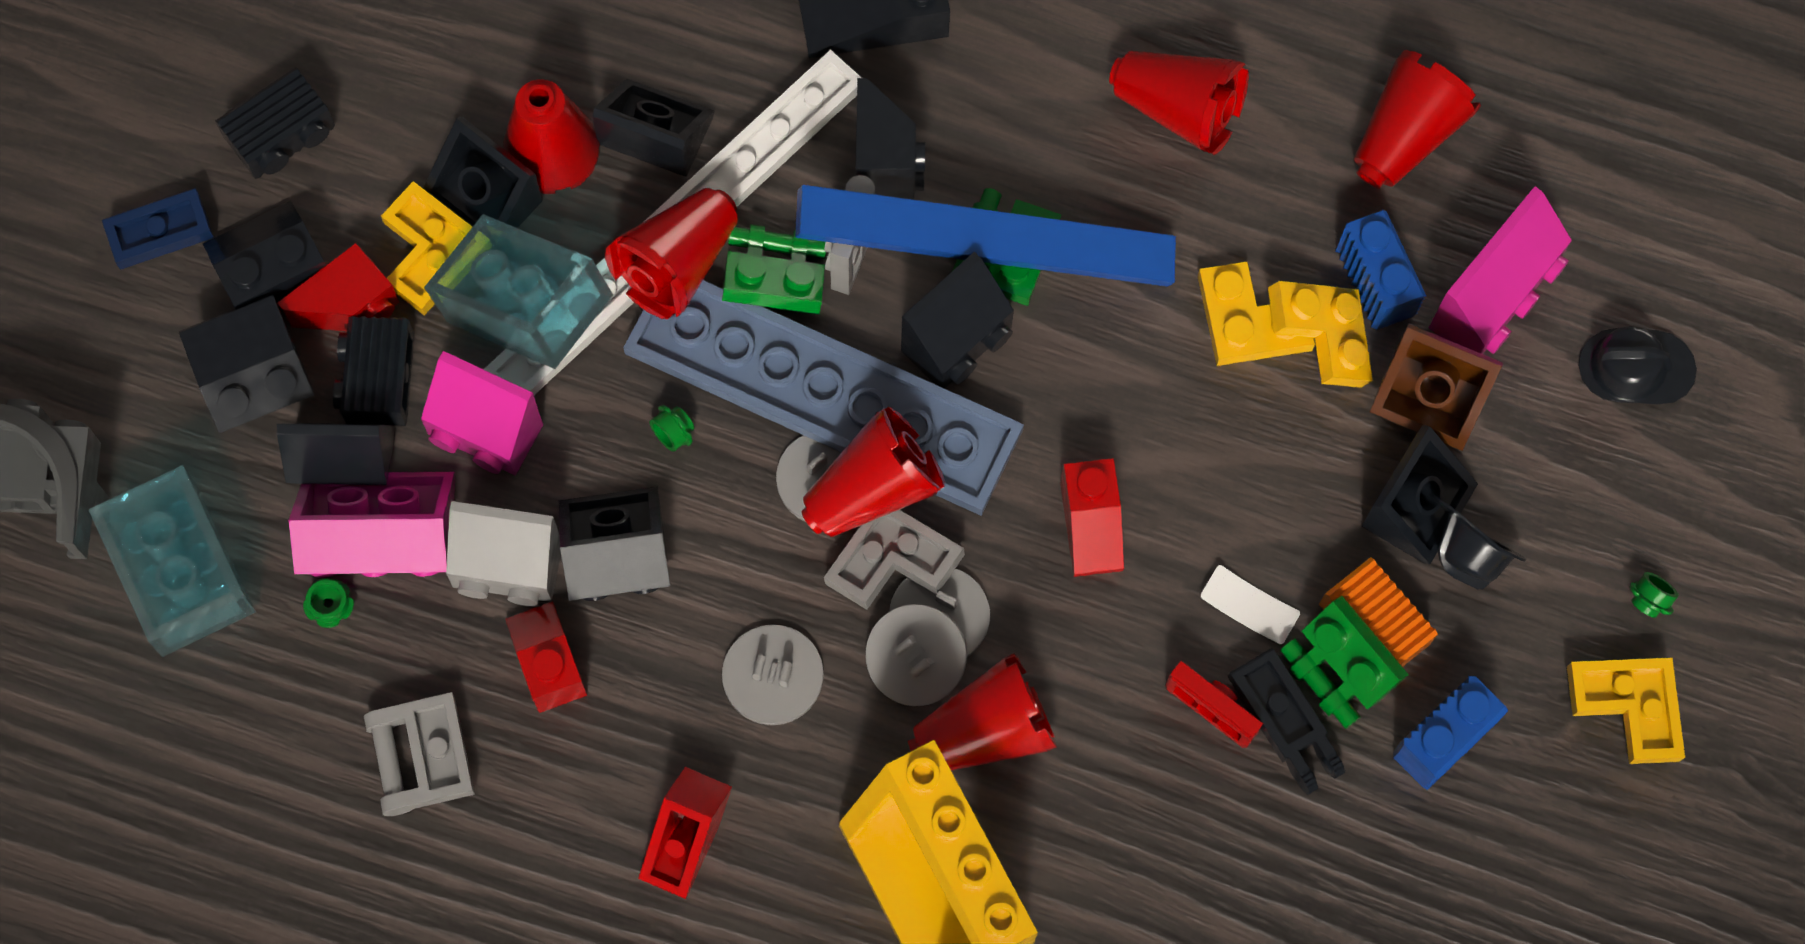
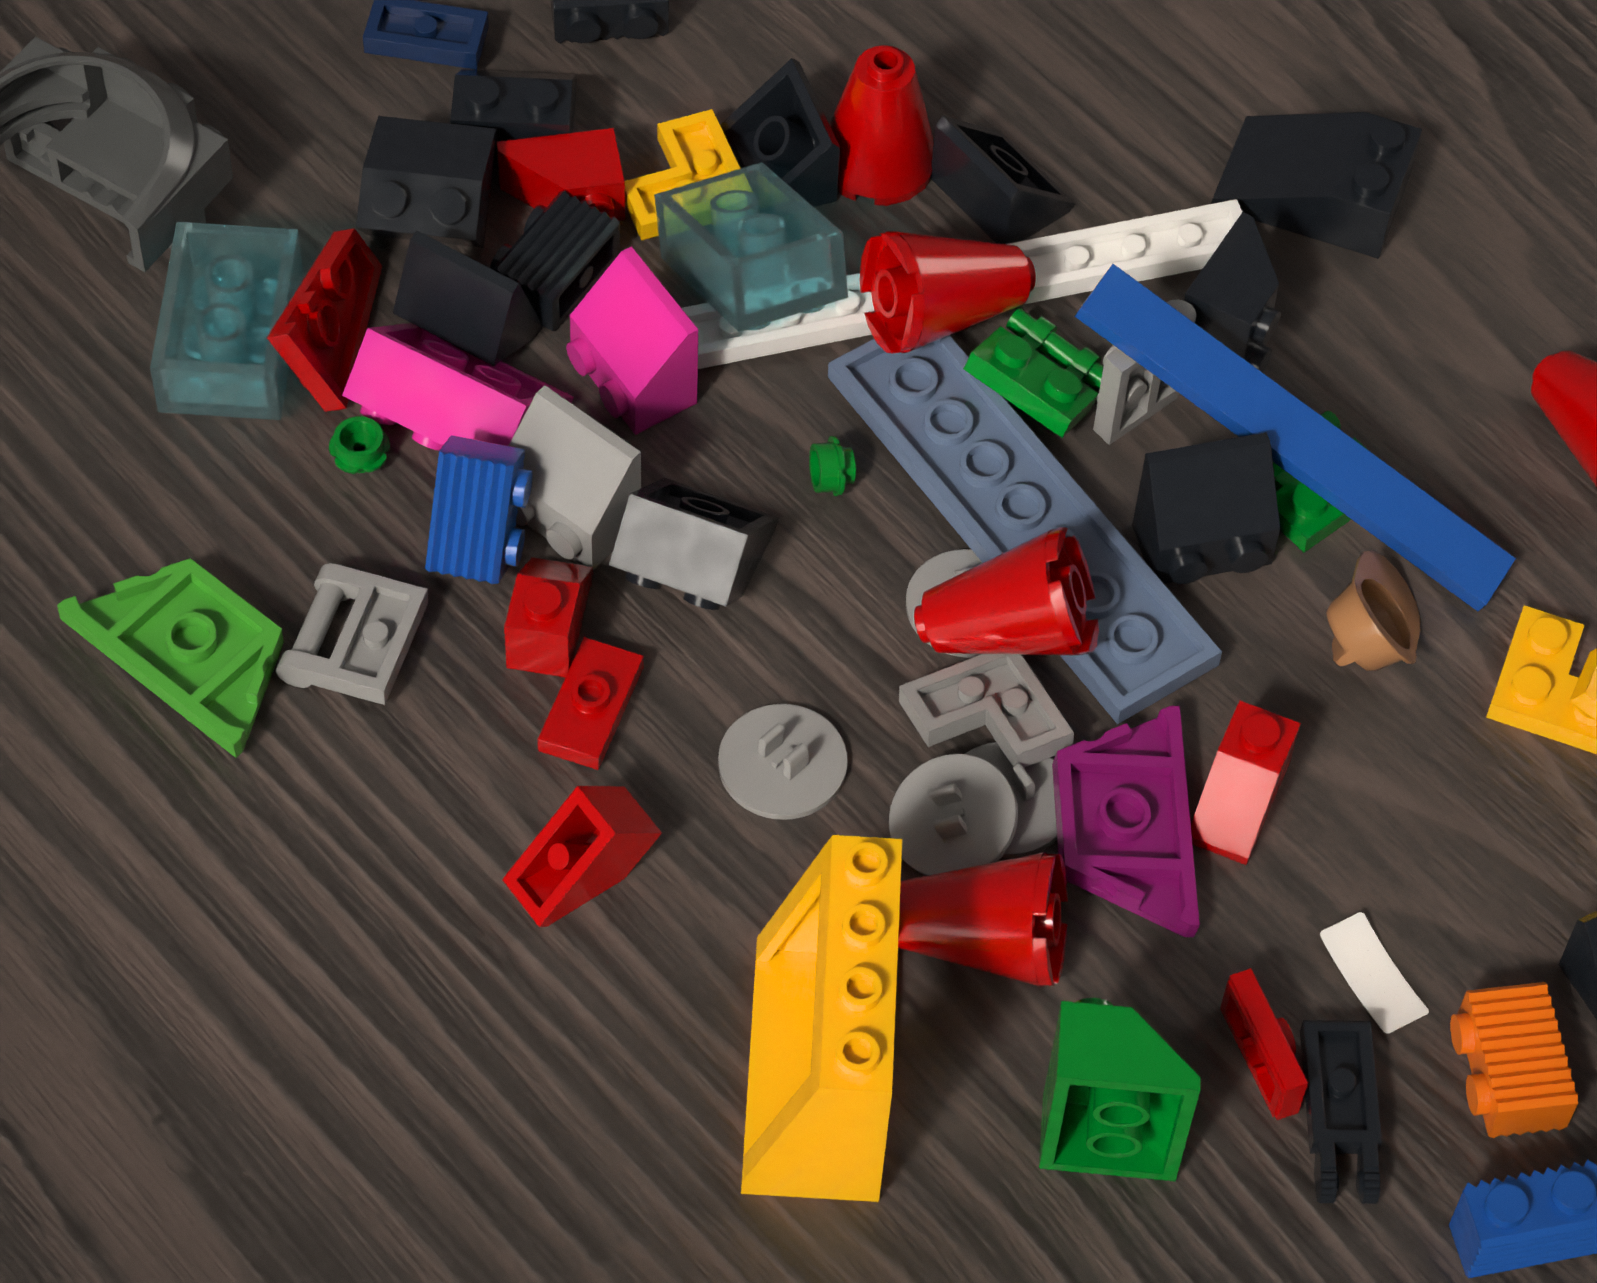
camera: 30 degrees right, 15 degrees down
green plate [1280,596,1409,729] -> none
none -> bright green wing [57,558,284,758]
none -> red wing [267,228,382,412]
none -> blue brick [425,435,533,584]
none -> red plate [537,637,644,770]
none -> green slope [1039,998,1201,1182]
none -> magenta wing [1052,706,1200,938]
none -> medium nougat piece [1326,551,1420,671]

